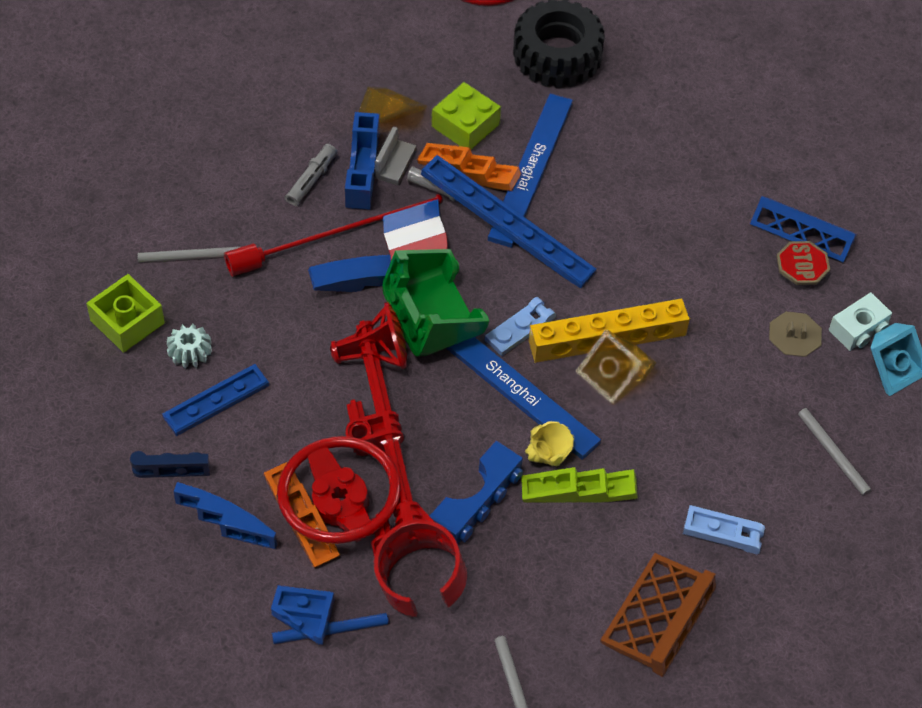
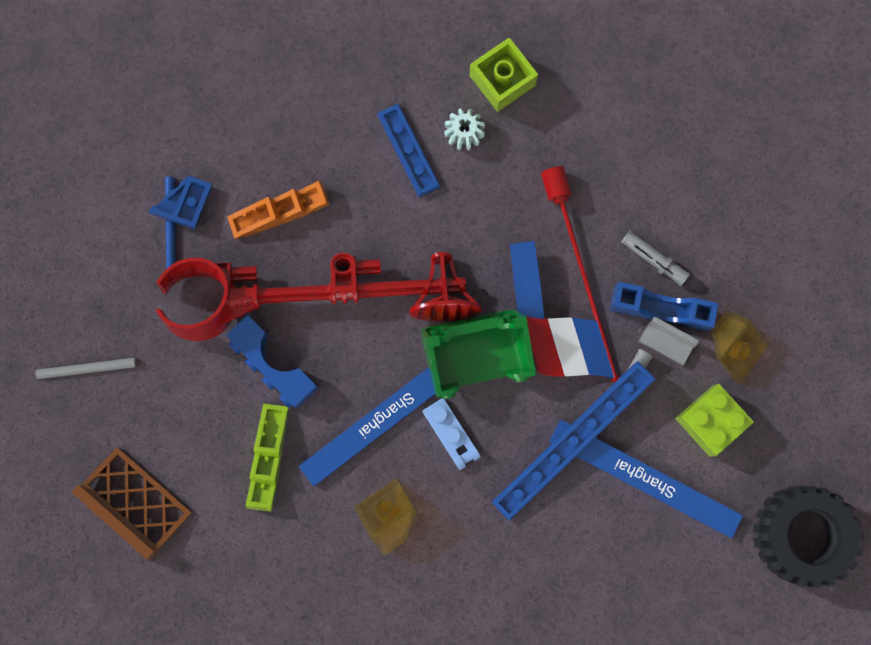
camera: 105 degrees right, 25 degrees up
dark blue plate [130,451,210,478] -> none
light grey bar [138,247,240,263] -> none
blue slope [173,482,277,549] -> none
red piece [277,436,401,544] -> none
orange slope [417,143,521,191] -> none
light yellow hair [525,421,574,466] -> none
yellow brick [528,298,690,363] -> none
light blue plate [683,505,765,554] -> none

